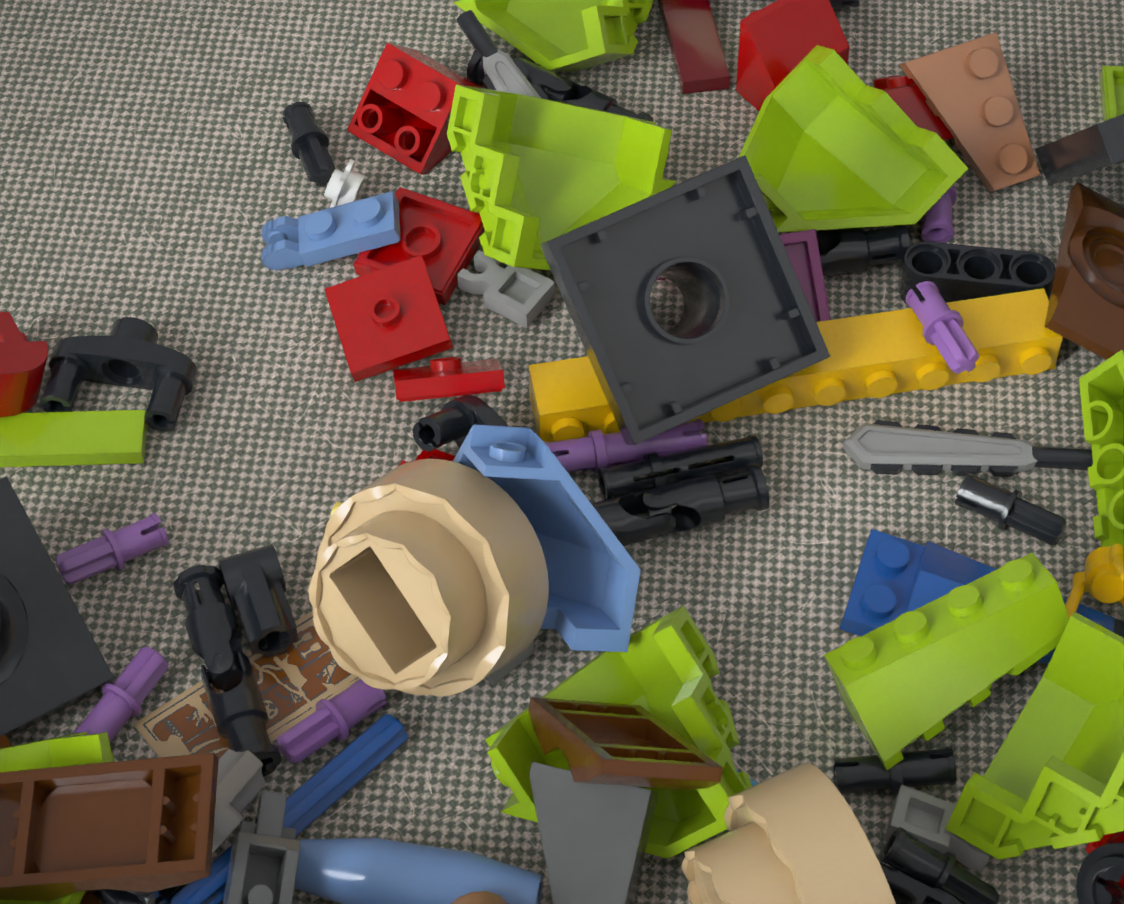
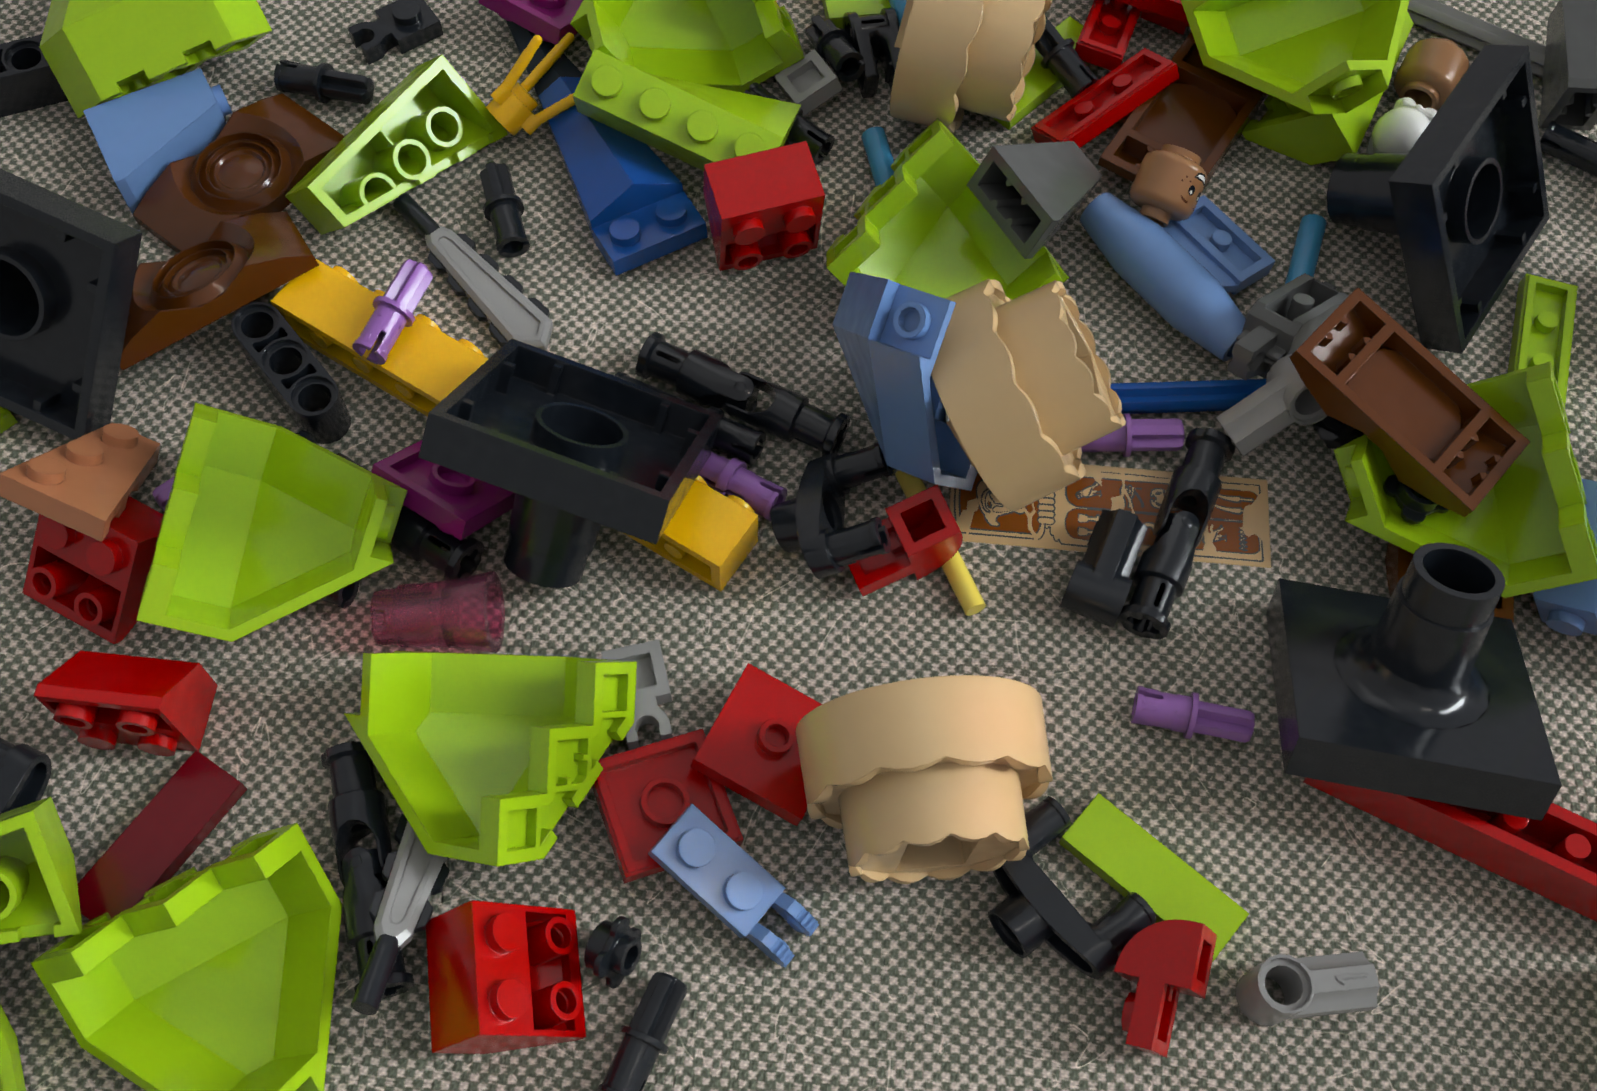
camera: 140 degrees left, 10 degrees up
medium lavender axle [73,646,169,742] -> none
white plate [324,159,365,208] -> none
red plate [393,357,505,402] -> none
reddish brown slope [528,697,723,790] -> none
none -> black plate [584,916,642,989]
none -> red slope [703,141,825,271]
none -> tan piece [796,675,1053,885]

